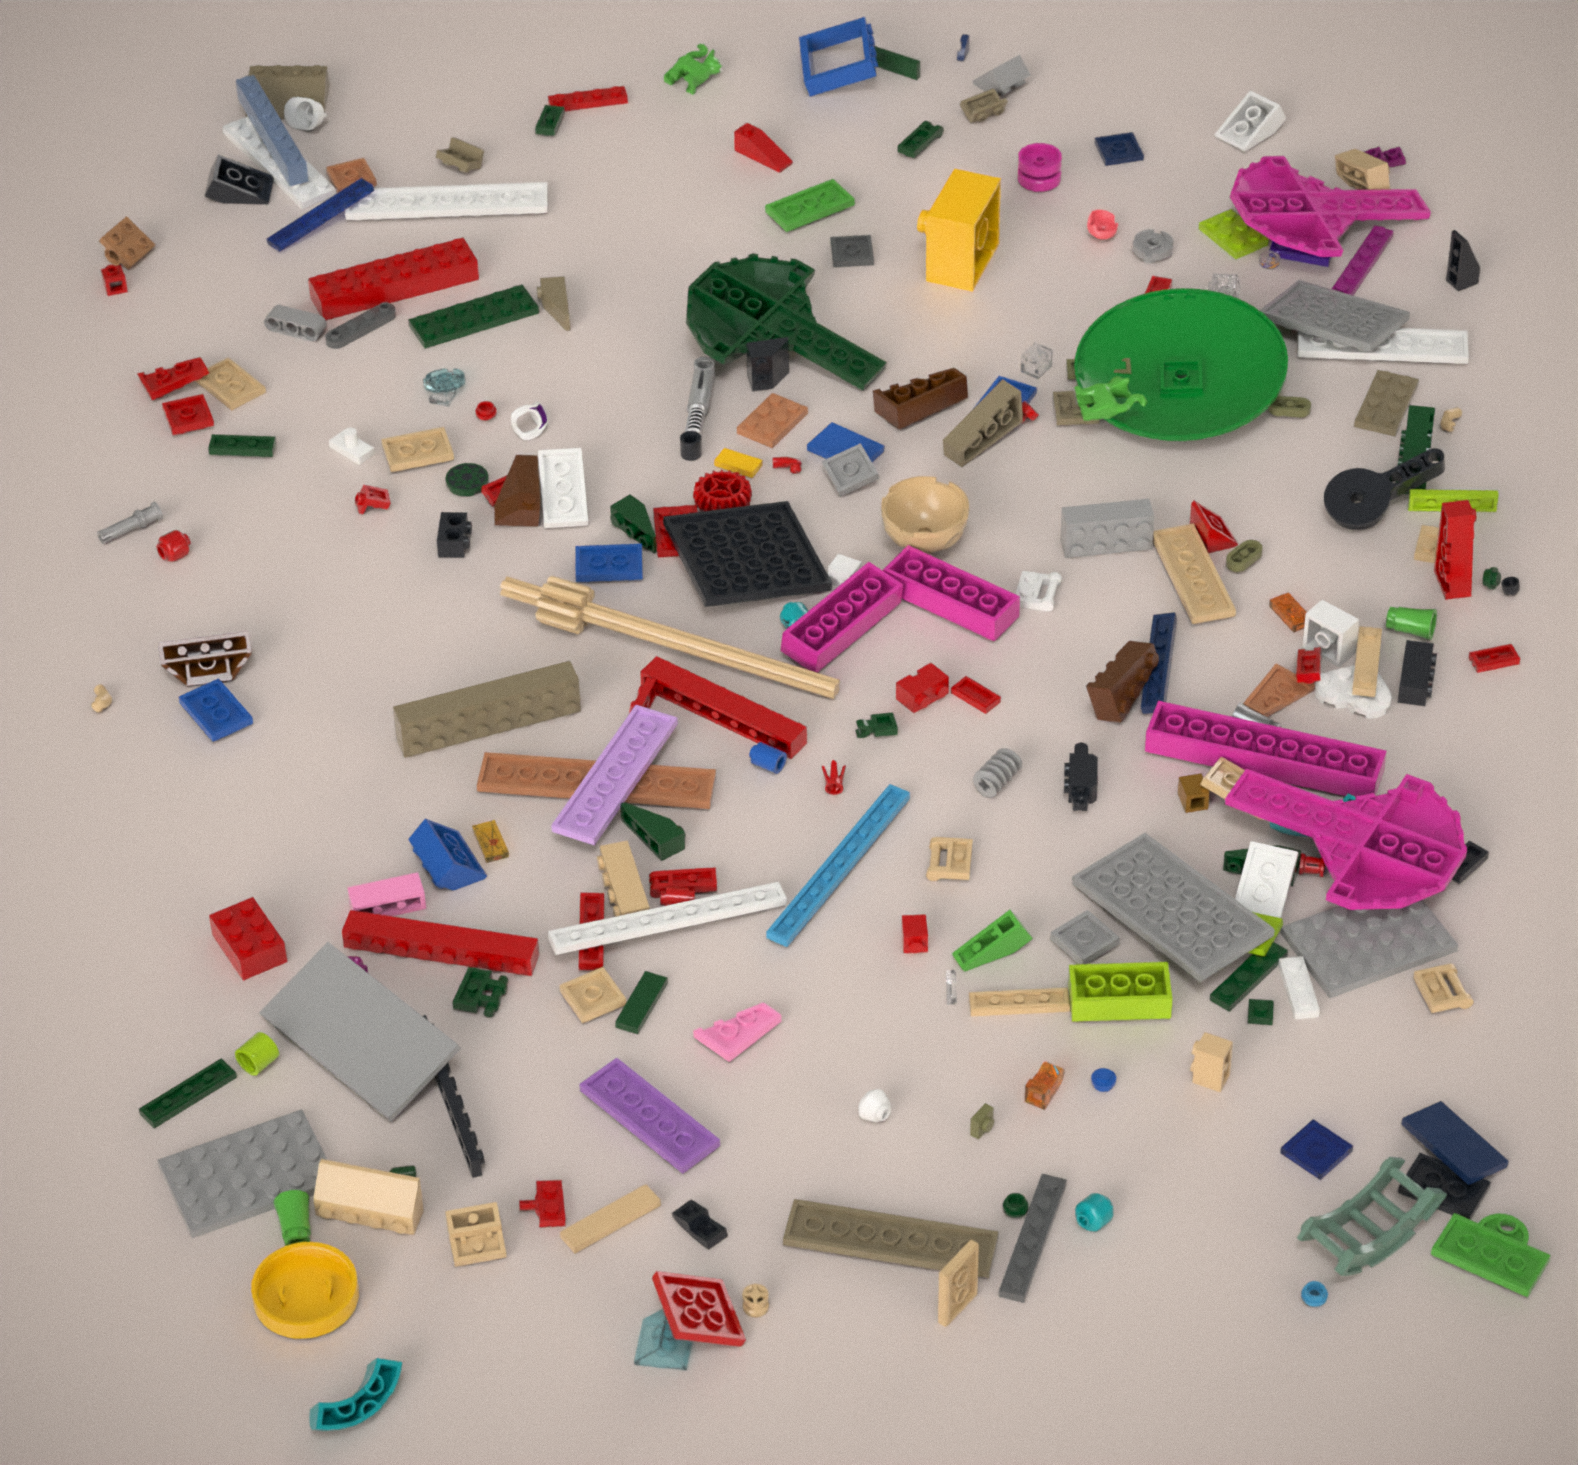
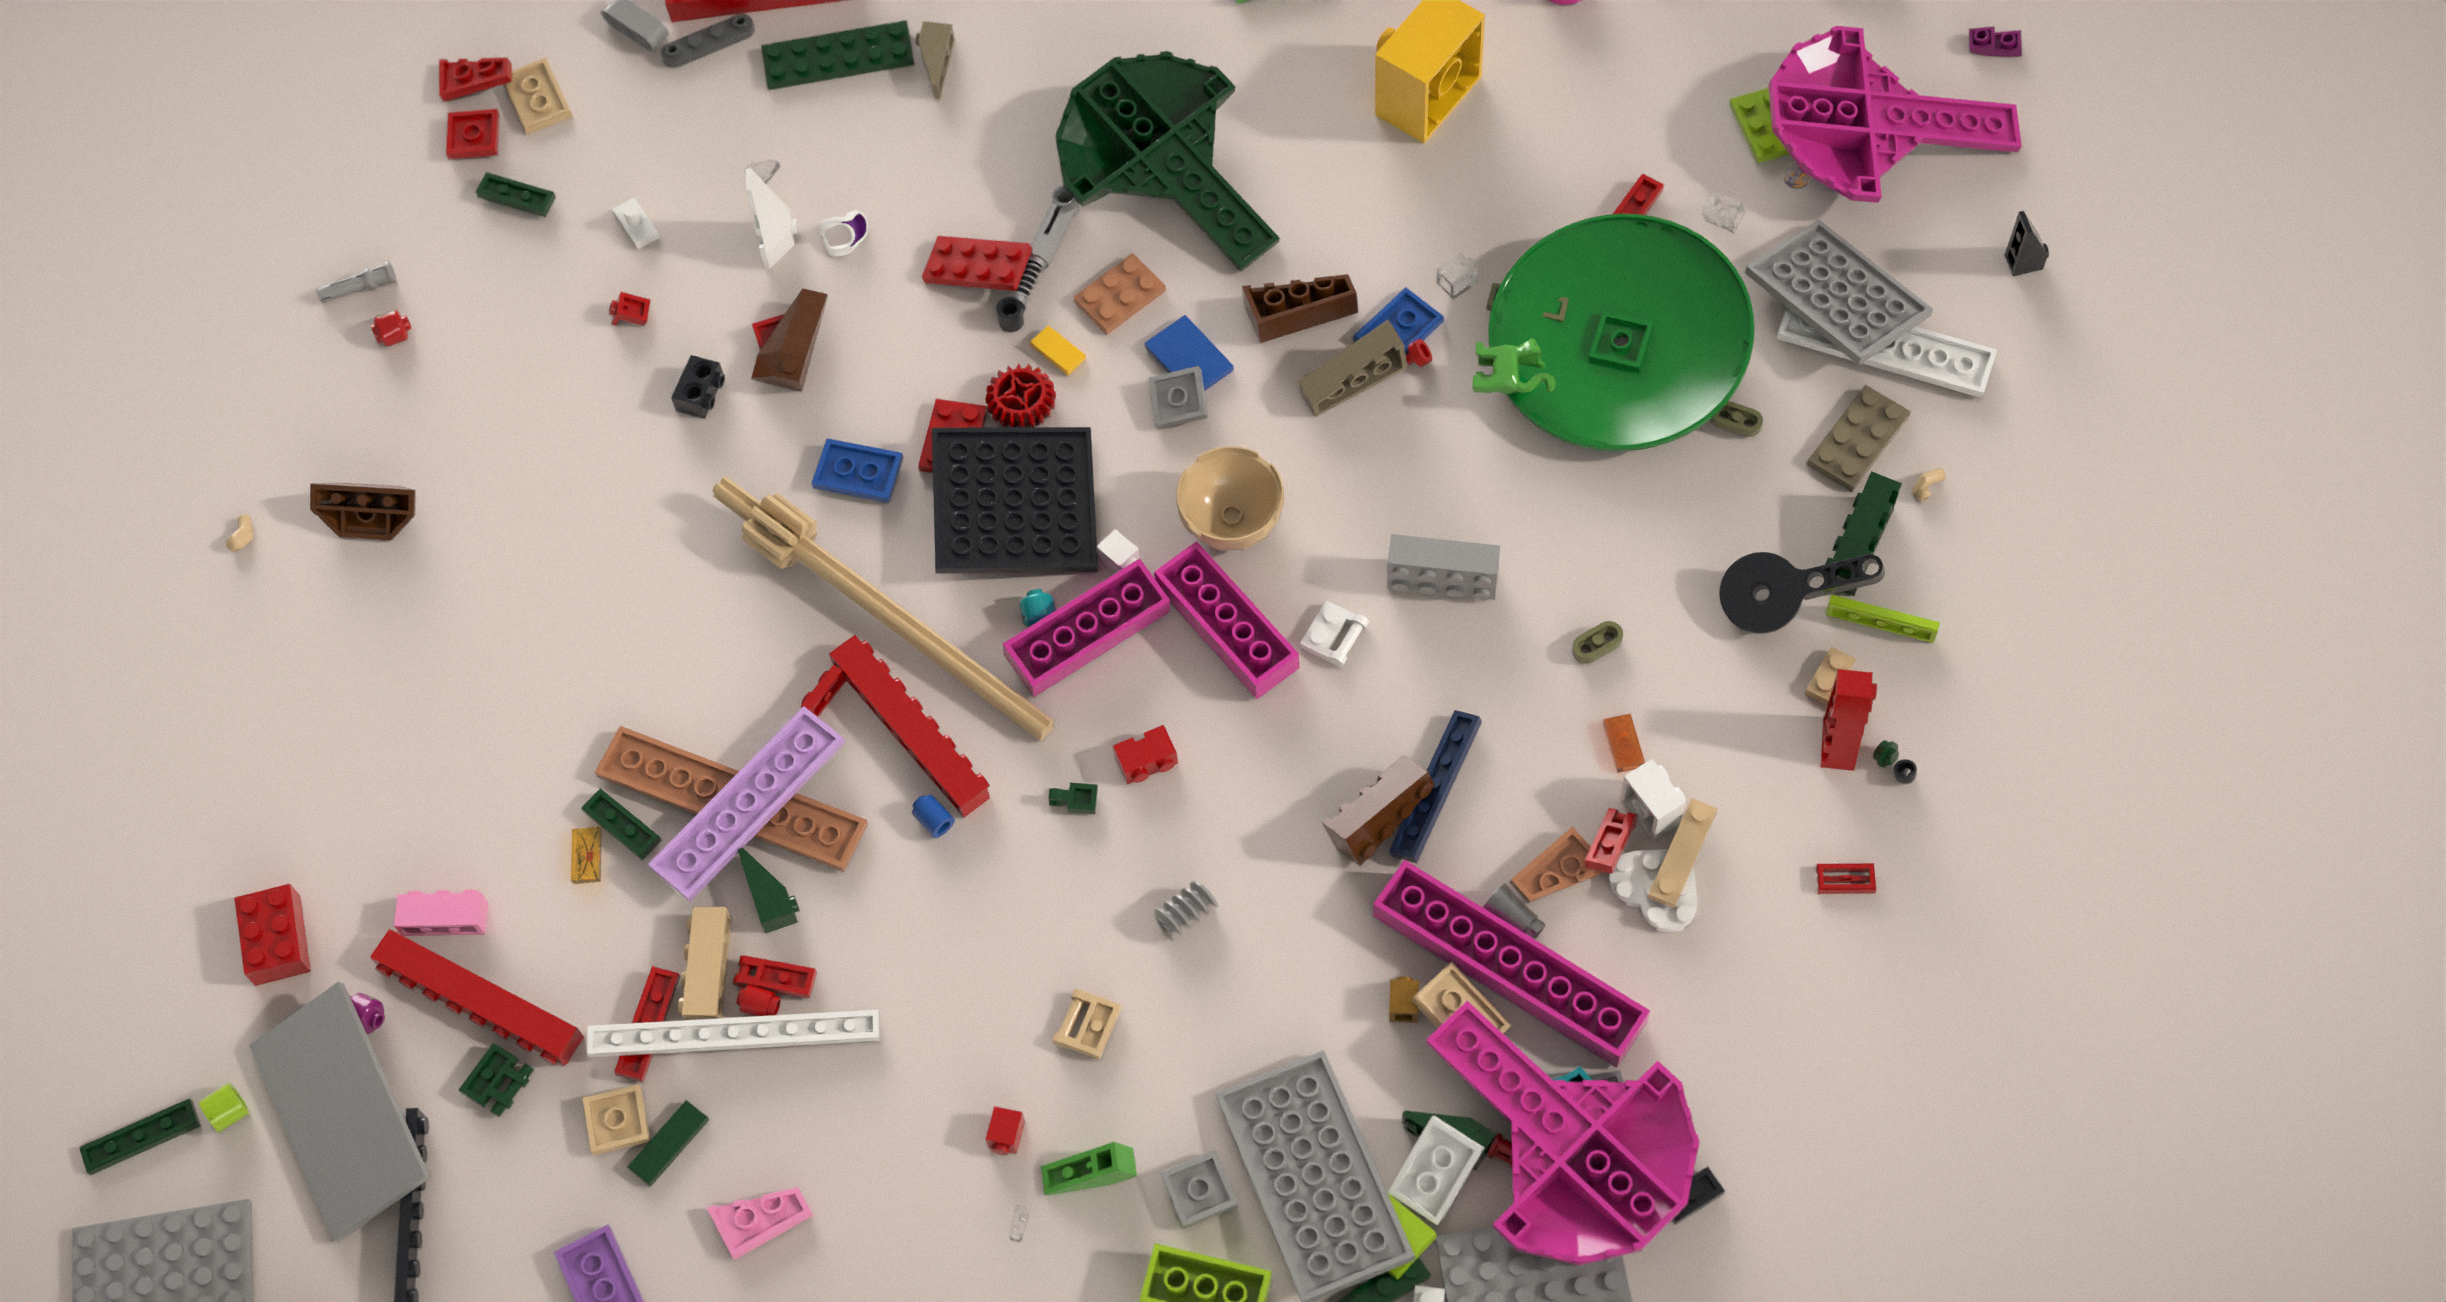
camera: 20 degrees right, 20 degrees up
blue plate [179,678,253,742] -> none
tan plate [381,427,454,472] -> none
dark tan brick [393,661,581,758] -> none
blue slope [408,818,487,891] -> none
clear light blue tile [423,368,466,393] -> none
dark green tile [445,463,489,497] -> none
red plate [475,401,497,420] -> none
white plate [538,448,588,528] -> none
dark green slope [610,494,657,554] -> none
black slope [746,337,789,392] -> none
dark azure plate [766,784,910,947] -> none
red arm [772,457,802,474] -> none
red piece [822,760,846,795] -> none
dark grey tile [830,235,874,268] -> none
red tile [951,676,1001,714] -> none
tan tile [969,988,1070,1016] -> none
dark tan plate [1053,391,1100,426] -> none
black hinge [1064,742,1098,811] -> none
coral hair [1087,209,1118,240] -> none
light grey plate [1132,229,1173,264] -> none
tan plate [1153,524,1236,624] -> none
red slope [1190,500,1238,554] -> none
magenta plate [1331,225,1394,296] -> none
tan wedge [1335,149,1390,190] -> none
bright green plant [1386,606,1437,640] -> none
black brick [1397,640,1437,706] -> none
none -> dark green plate [581,788,662,861]
none -> white wedge [746,168,798,269]
none -> red plate [922,236,1032,291]

